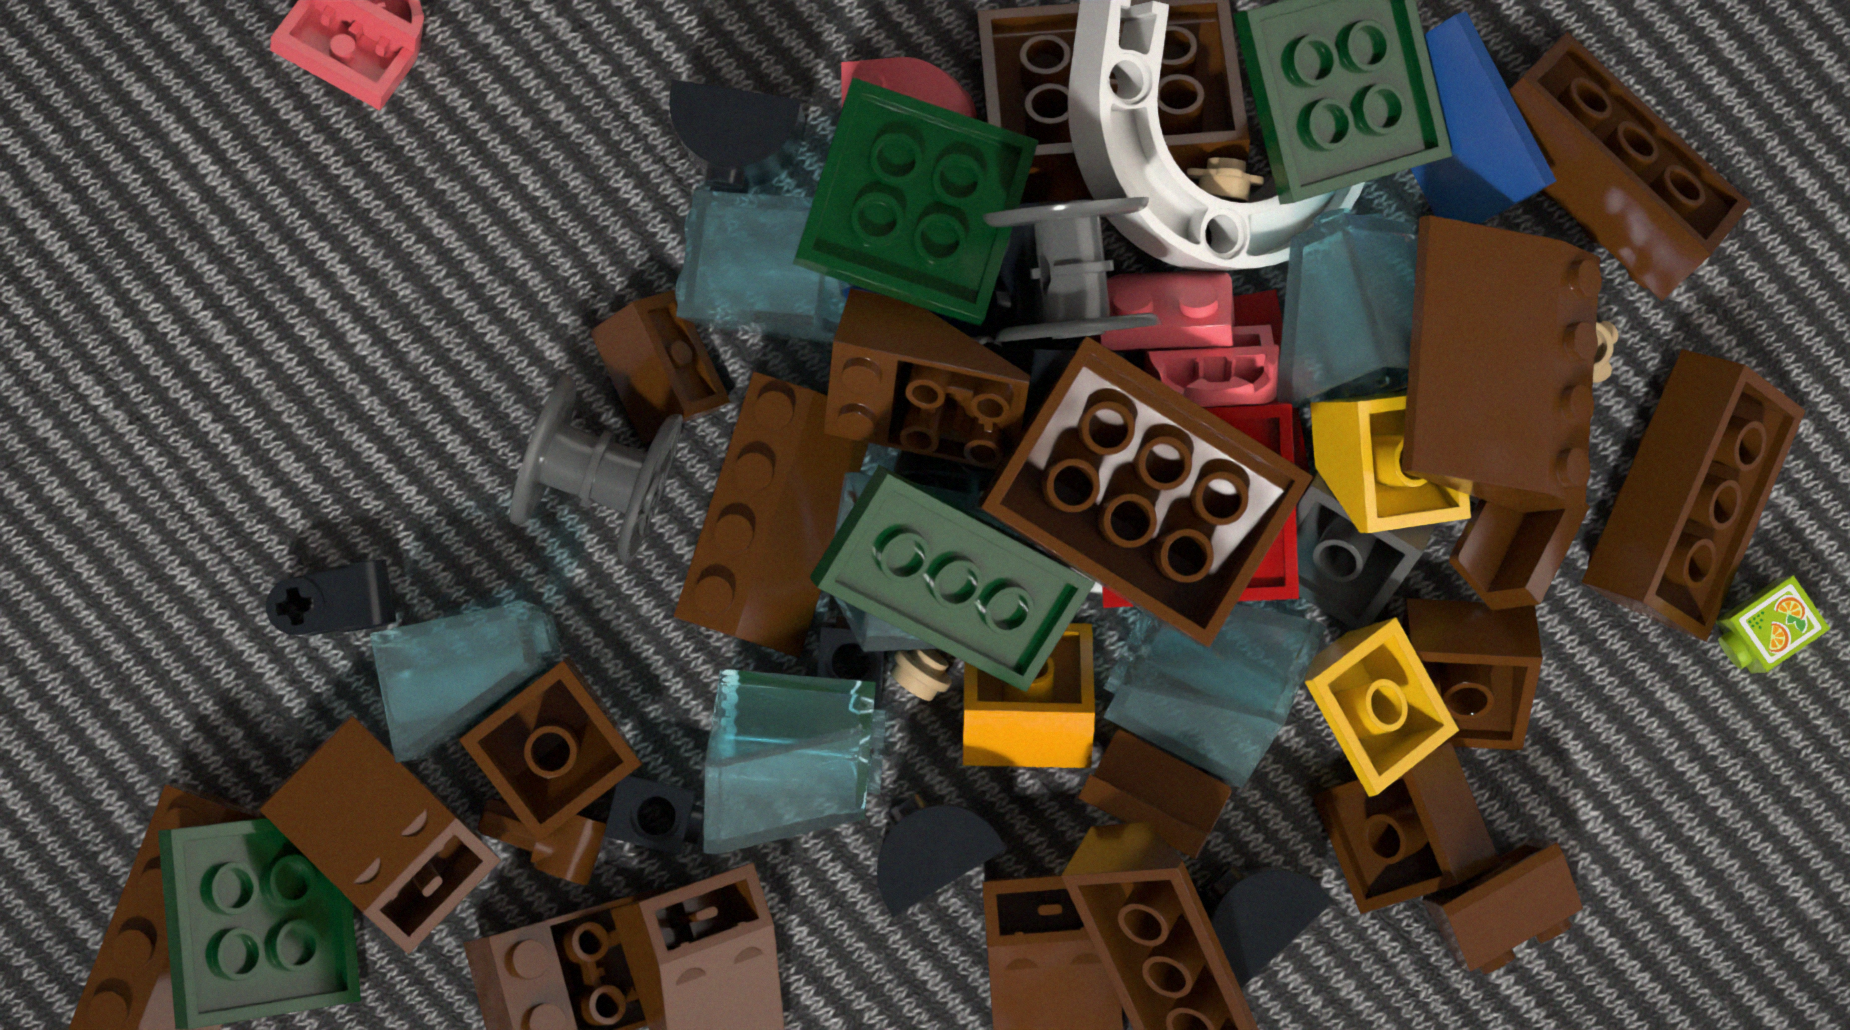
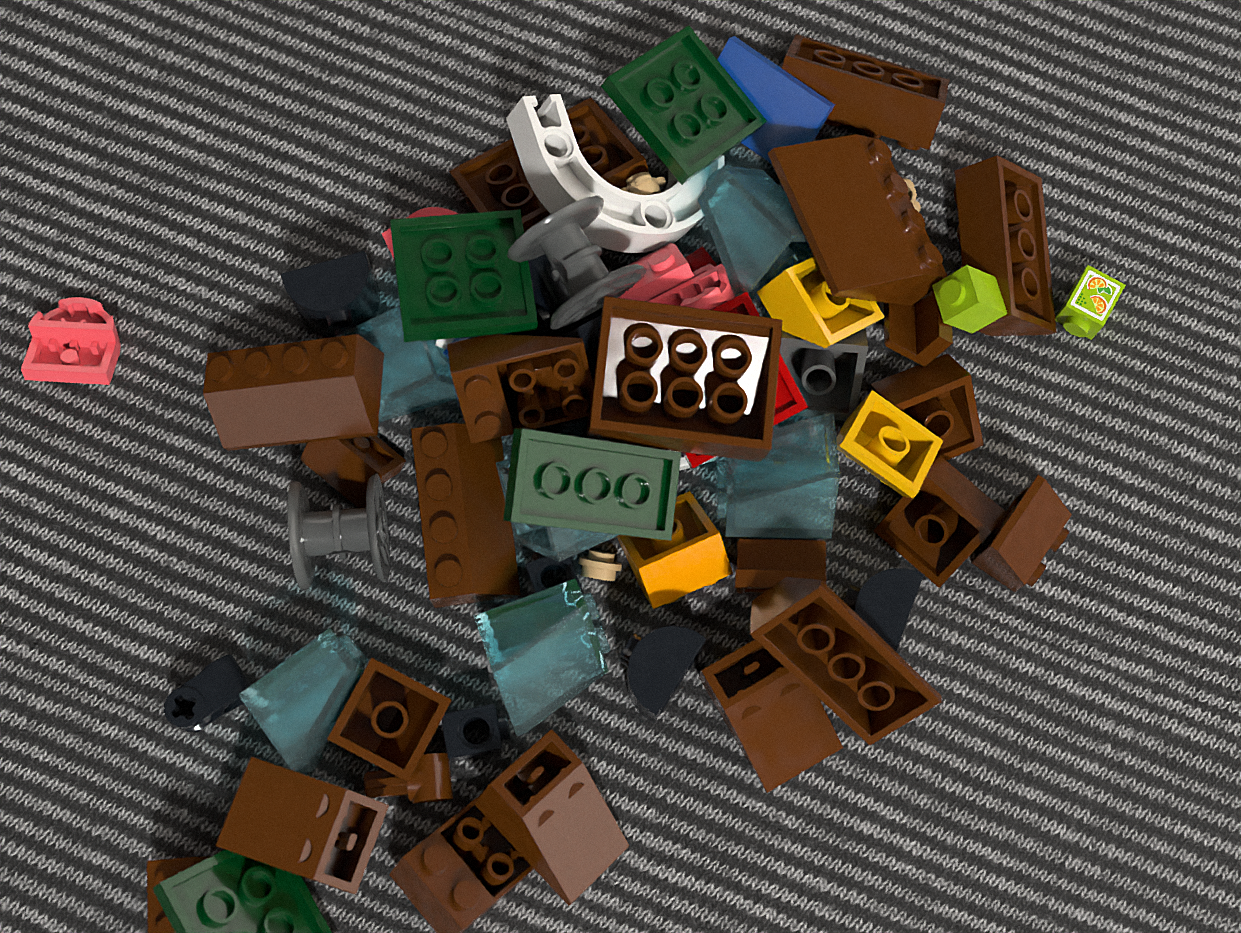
camera: 30 degrees left, 10 degrees down
none -> reddish brown slope [203,334,384,451]
none -> lime brick [932,265,1007,334]

